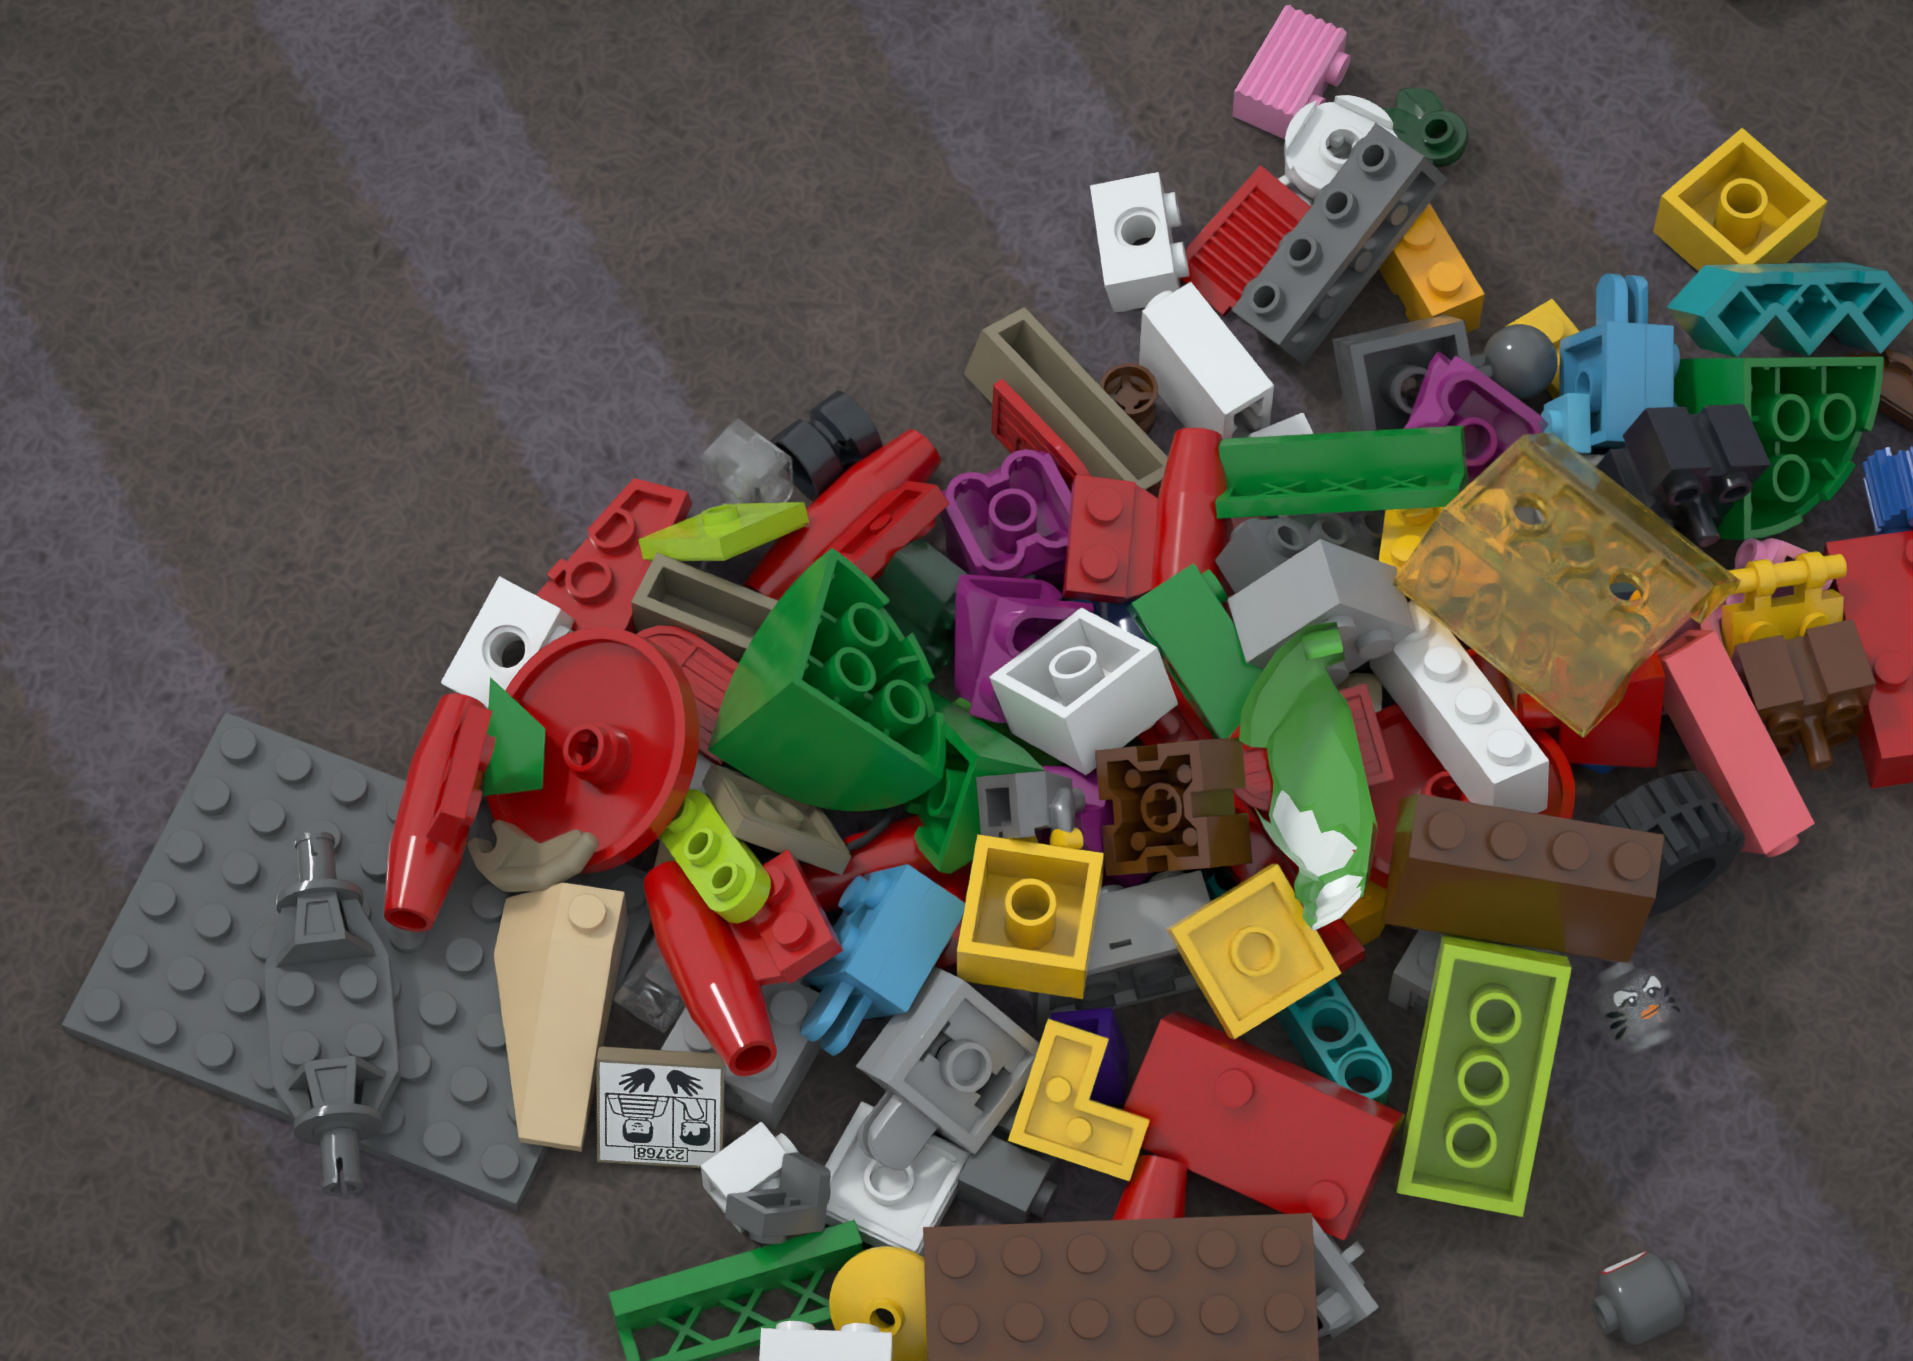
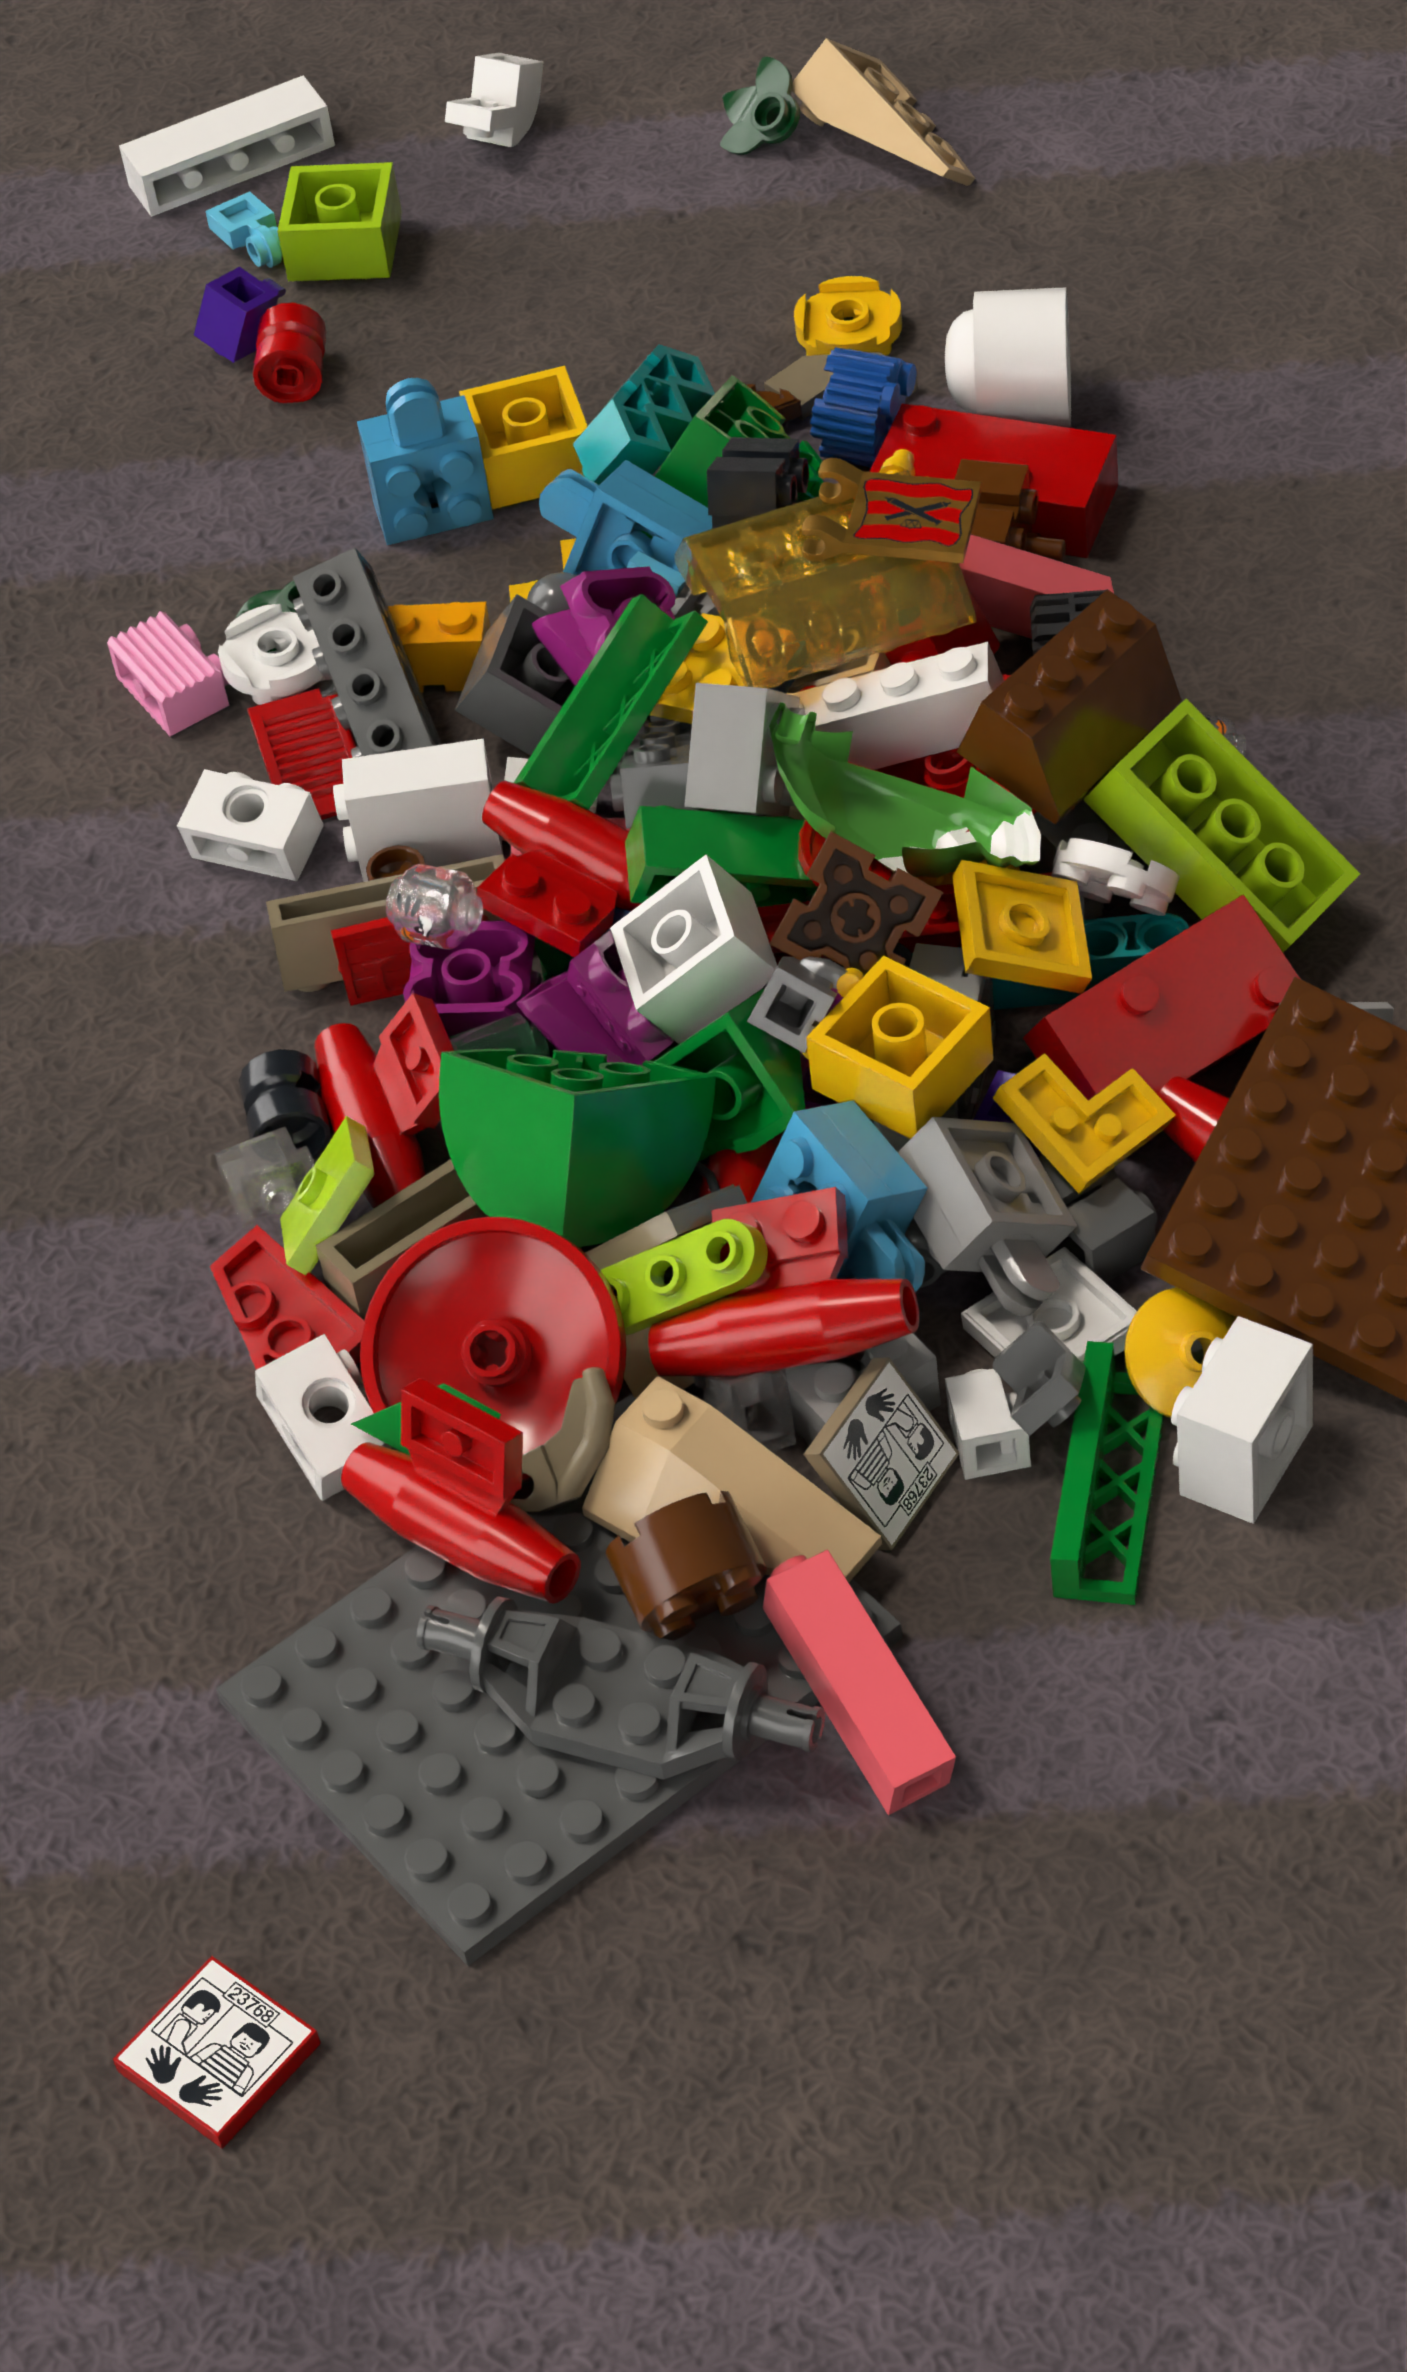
camera: 55 degrees left, 15 degrees down
none -> dark azure brick [357,378,494,545]
none -> clear head [386,864,483,950]
none -> reddish brown brick [605,1491,767,1641]
none -> coral brick [763,1549,956,1815]
none -> pearl gold flag [802,458,982,563]
none -> white plate [1051,838,1179,916]

